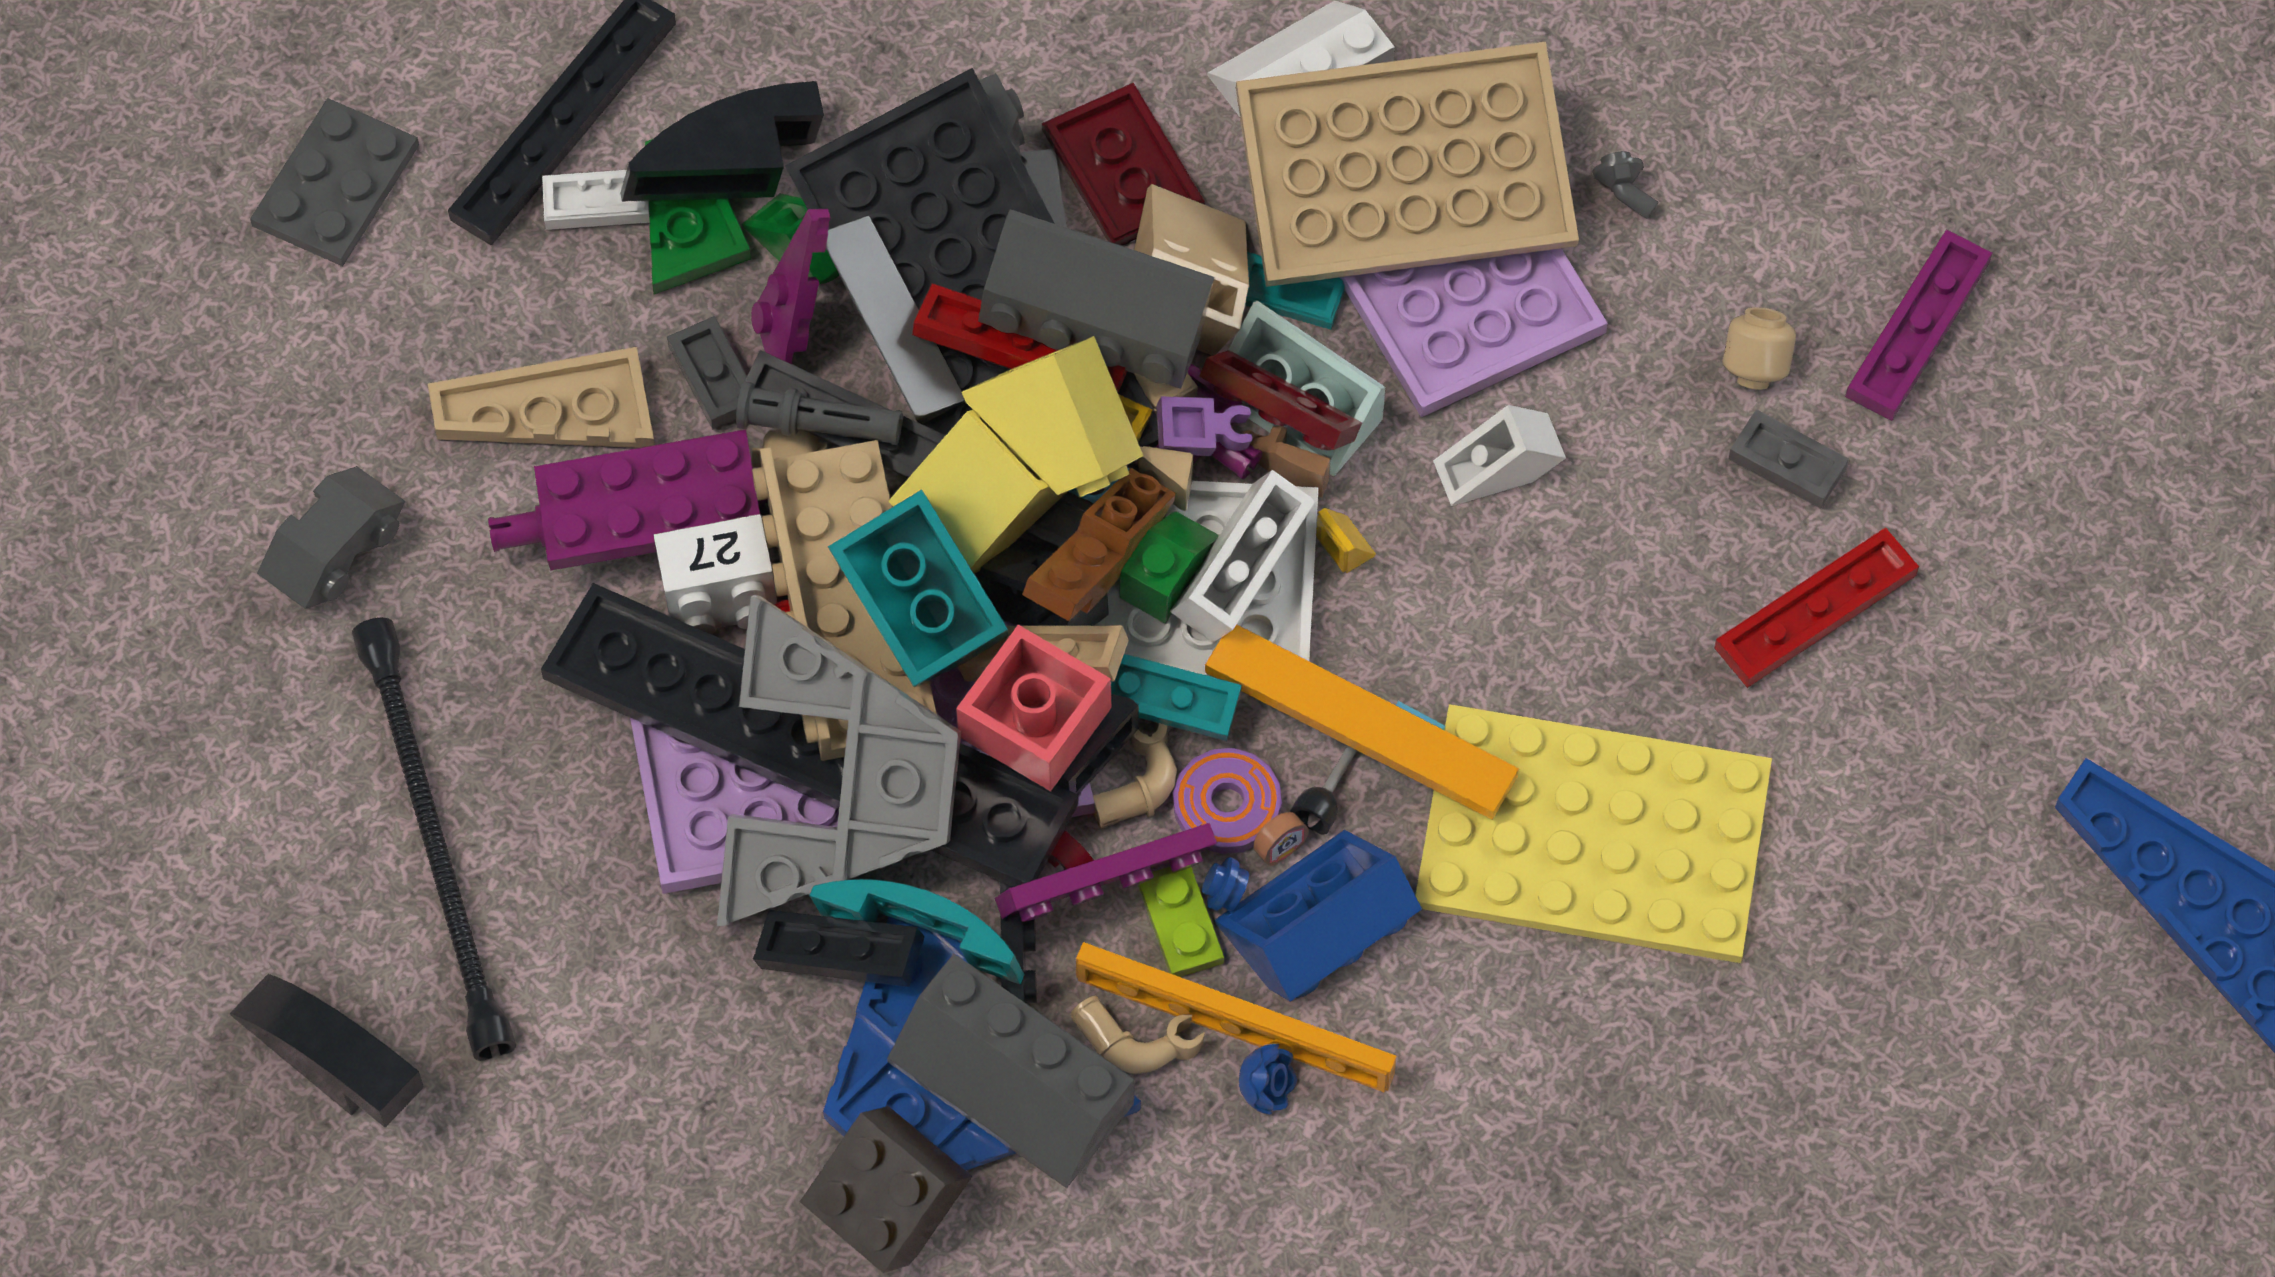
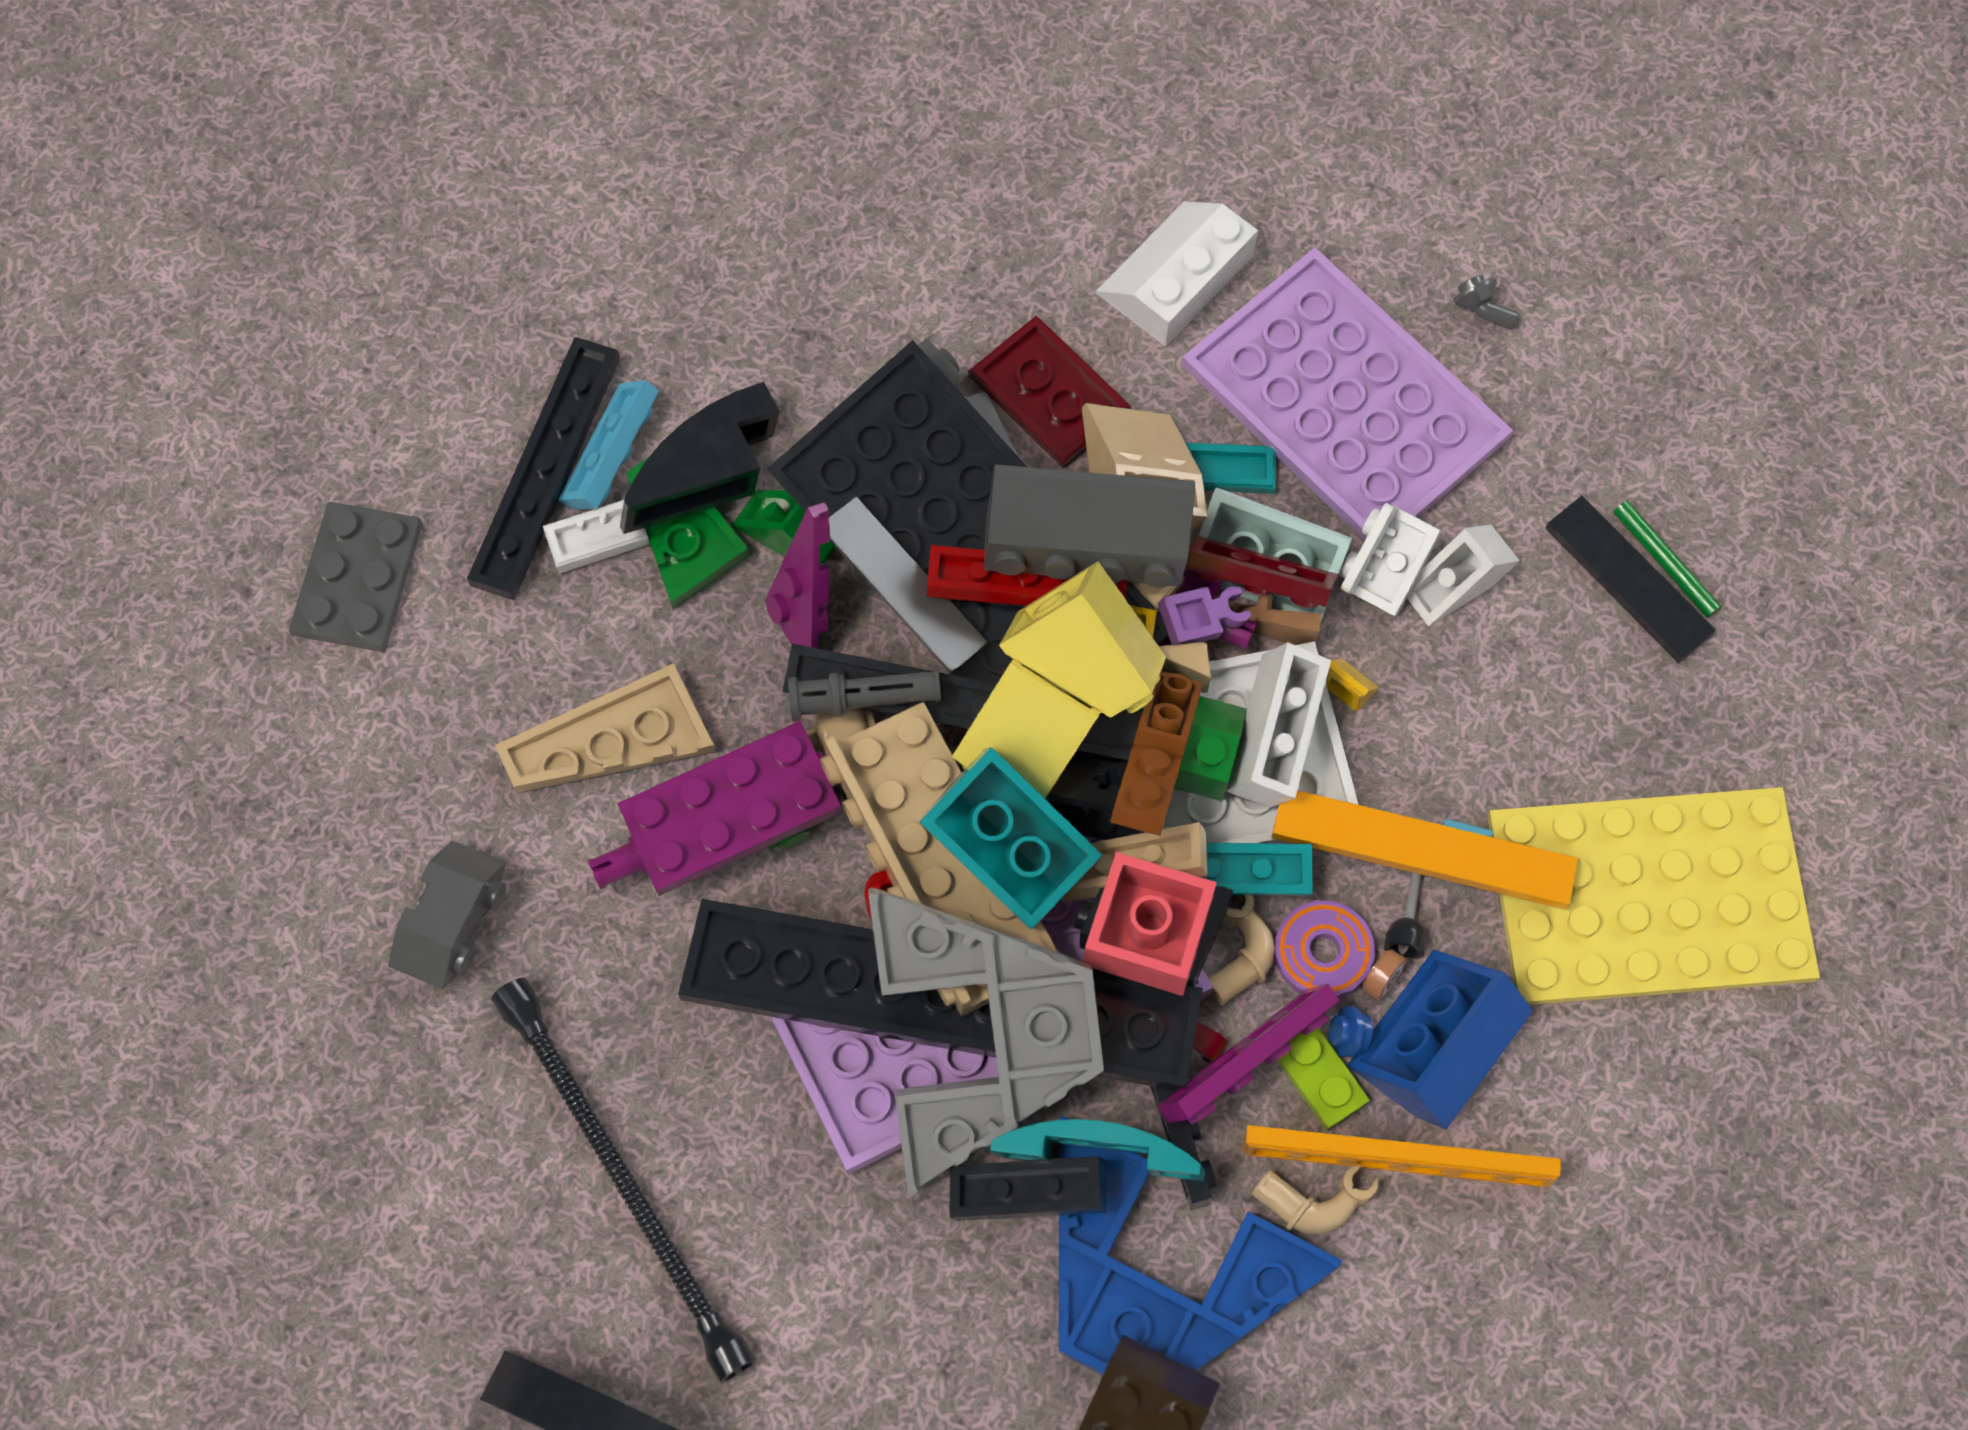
camera: 15 degrees left, 5 degrees up
white brick [654,514,777,634] -> none
dark grey plate [667,316,747,430] -> none
dark grey slope [887,954,1134,1188] -> none
tan plate [1235,42,1579,287] -> none
blue plate [1239,1044,1297,1115] -> none
red plate [1714,527,1919,688] -> none
tan head [1723,307,1796,390] -> none
flat silver plate [1728,409,1849,509] -> none
magenta plate [1845,229,1992,421] -> none
none -> medium azure plate [558,380,659,510]
none -> white bracket [1339,503,1442,616]
none -> black tile [1545,495,1716,664]
none -> green bar [1613,500,1722,618]

